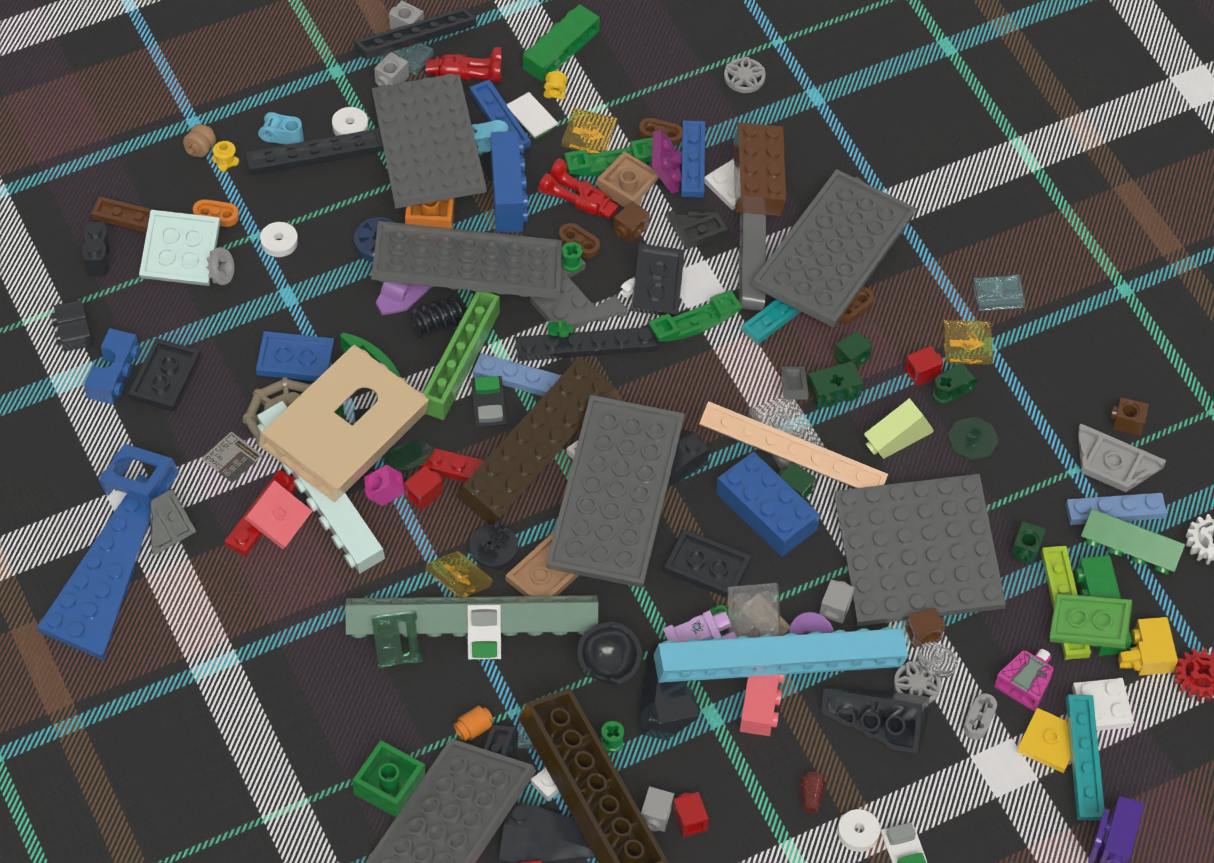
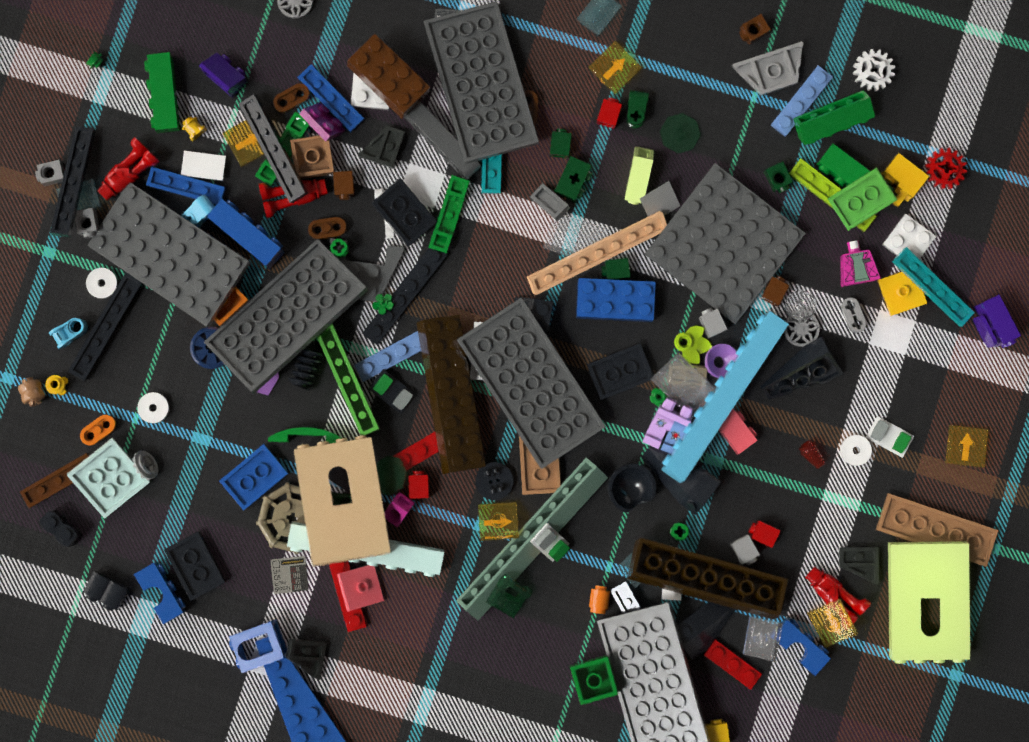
camera: 50 degrees left, 30 degrees up
none -> dark purple slope [199,53,247,98]
none -> plate [239,94,308,203]
none -> light grey sticker [640,181,680,216]
none -> lime plate [674,326,712,364]

